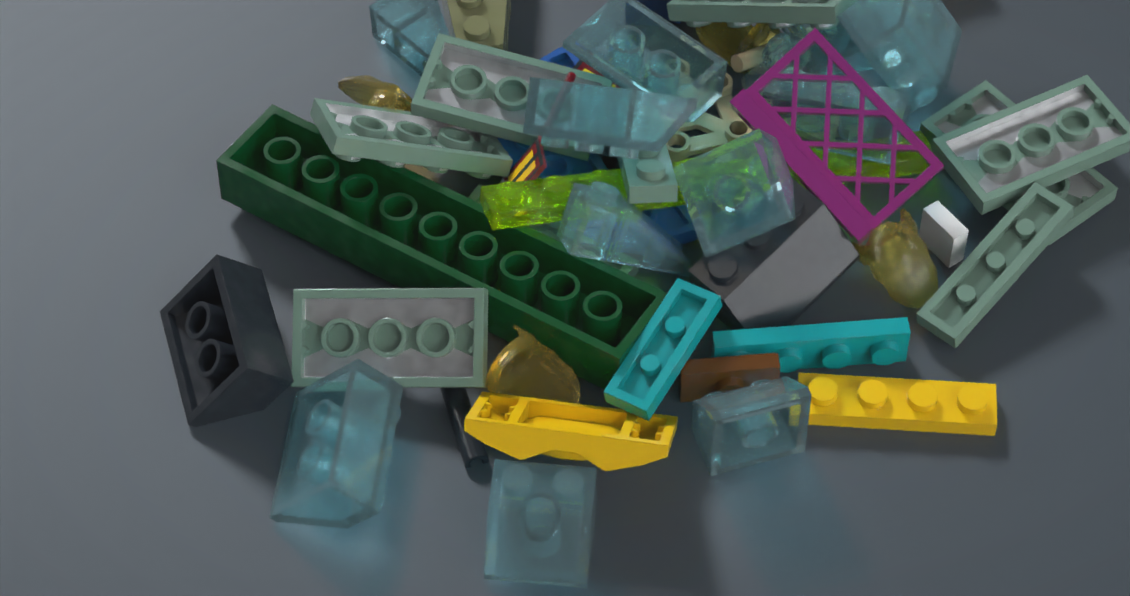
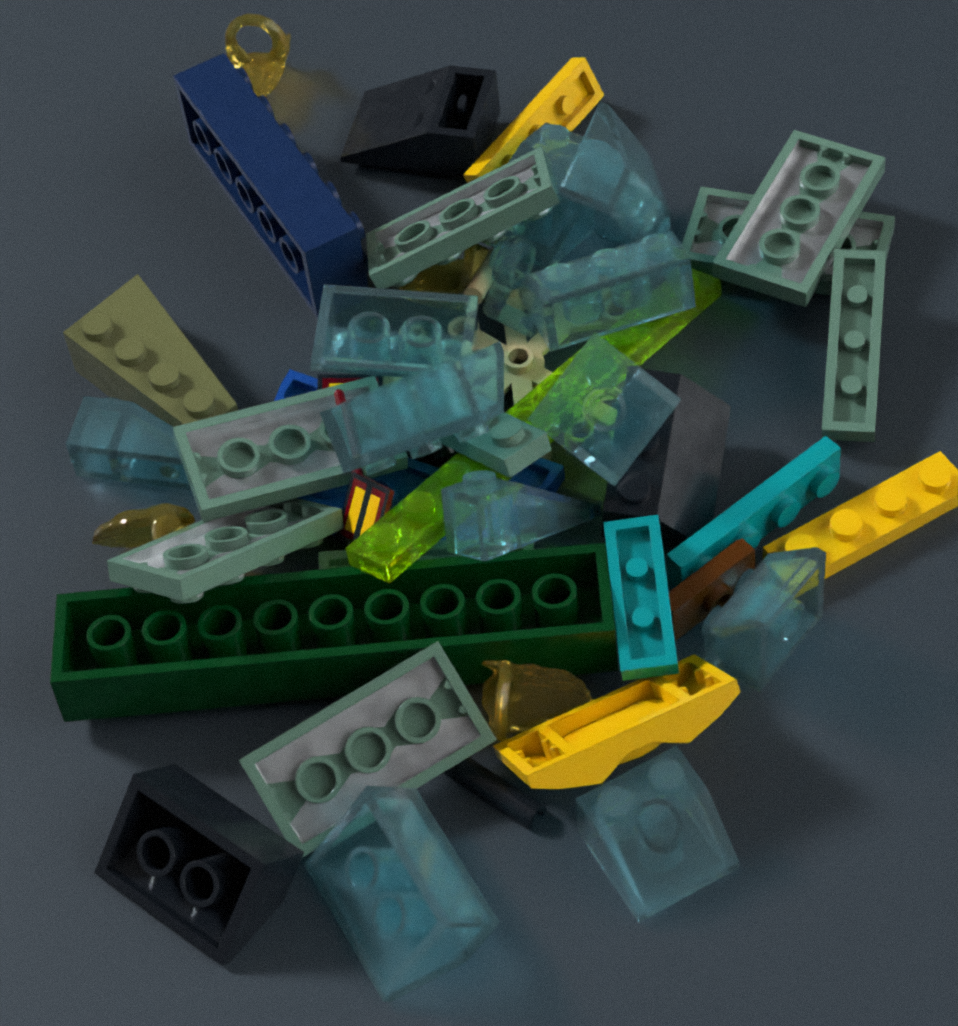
camera: 30 degrees left, 0 degrees up
magenta fence [729,28,945,246] -> none
clear yellow piece [851,208,938,308] -> none
white tile [918,200,969,268] -> none

